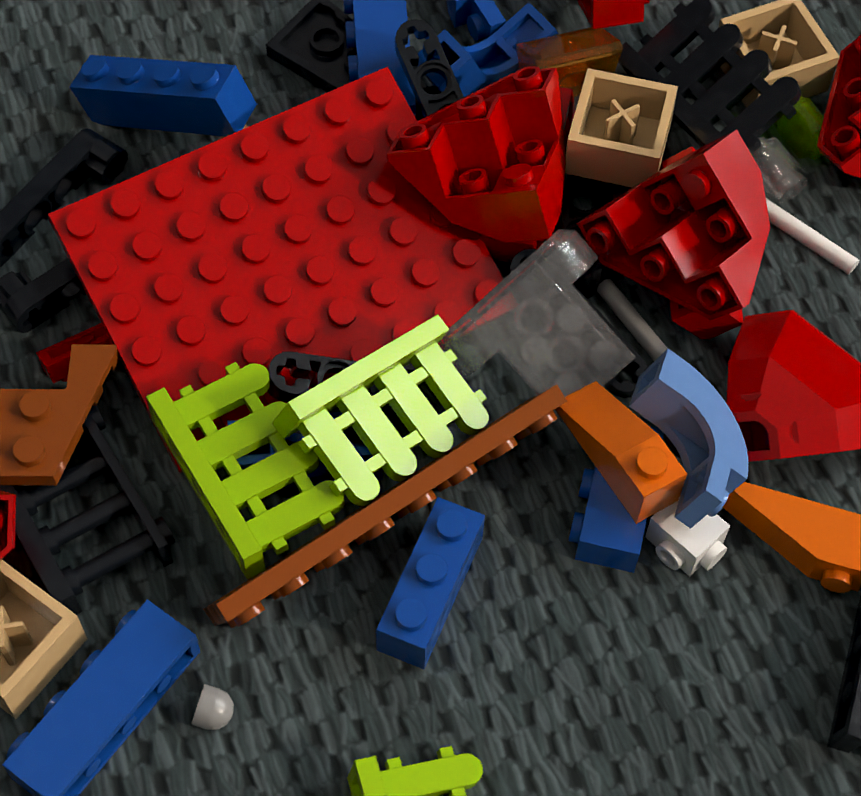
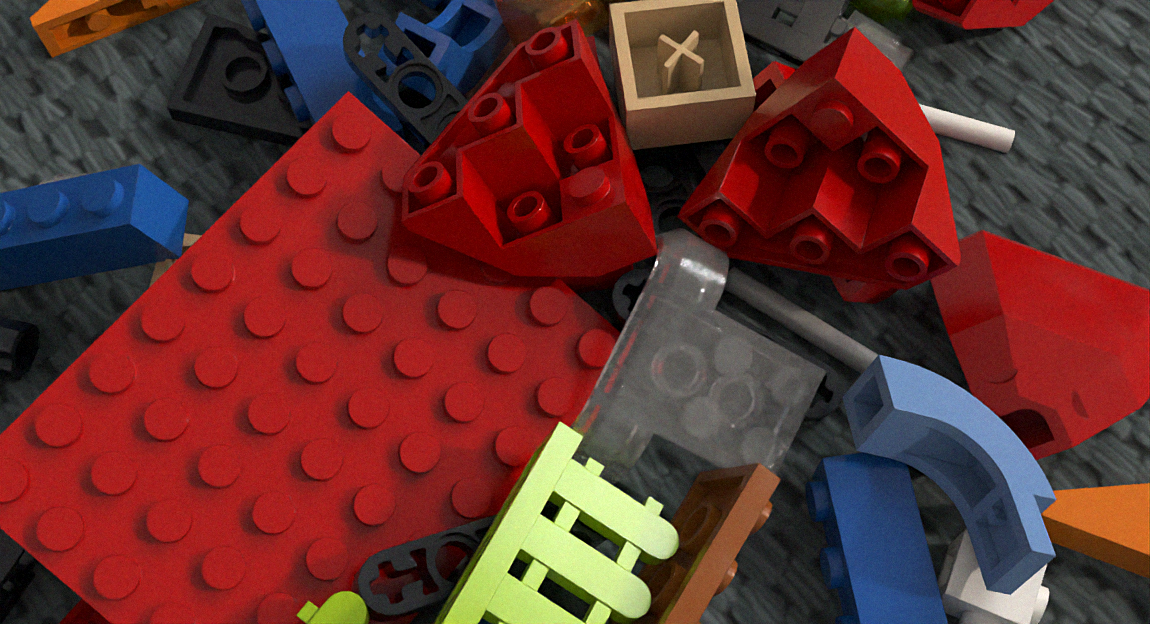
camera: 20 degrees left, 5 degrees up
orange slope [555,381,687,524] -> none

